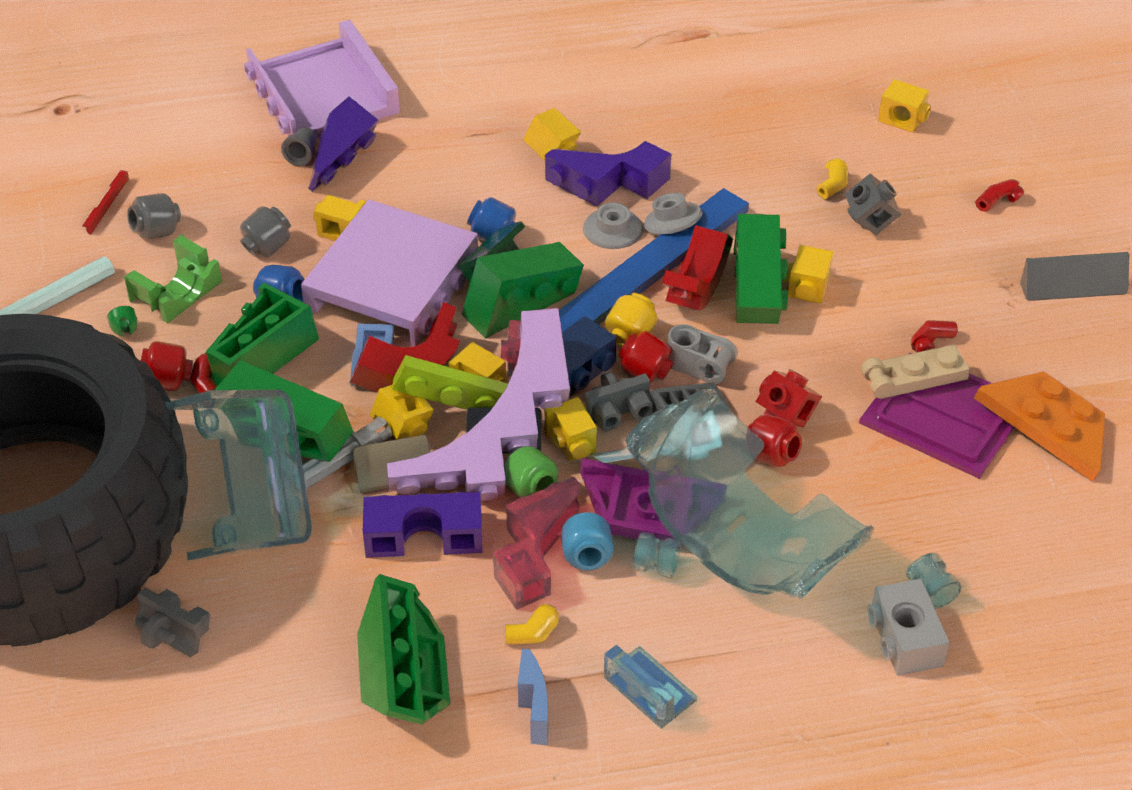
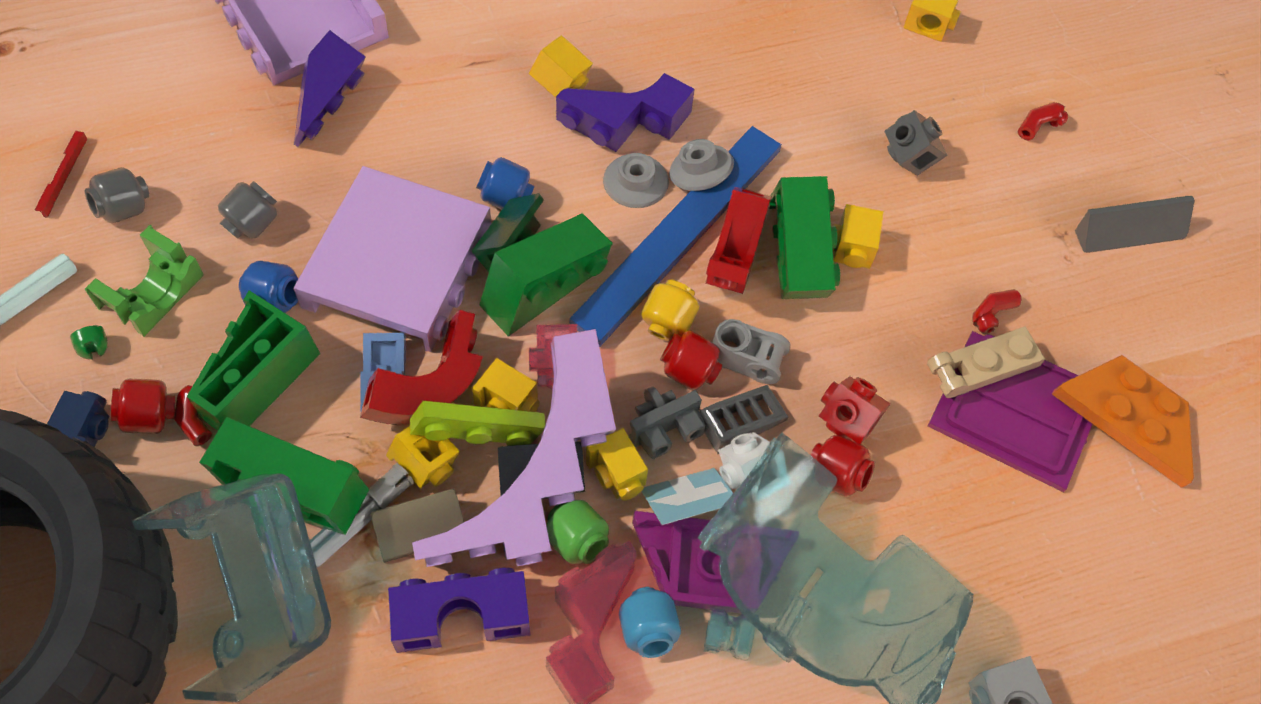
camera: 10 degrees left, 15 degrees up
dark grey piece [281,127,318,166] -> none
yellow brick [313,194,366,241] -> none
dark blue slope [562,316,617,398] -> none
yellow arm [816,158,848,199] -> none
clear light blue wheel [906,553,961,609] -> none

